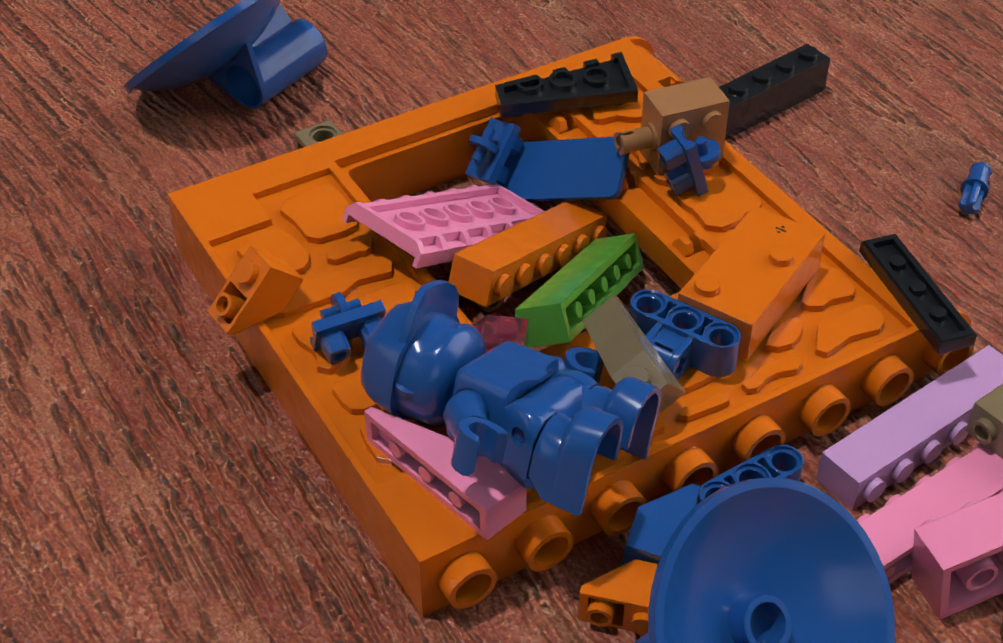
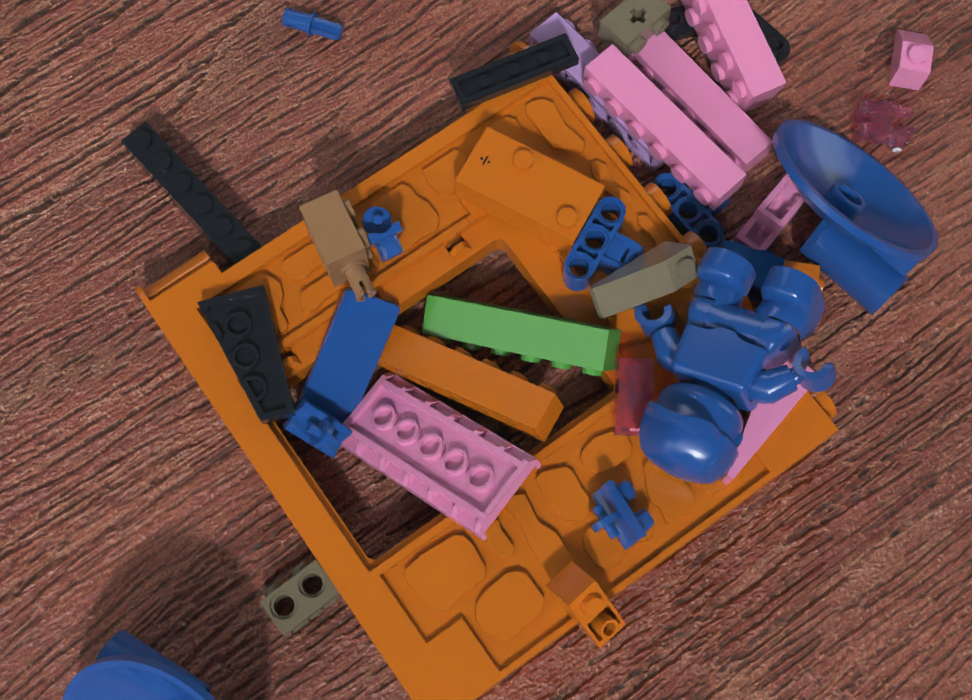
camera: 95 degrees left, 30 degrees up
none -> bright pink brick [583,44,747,211]

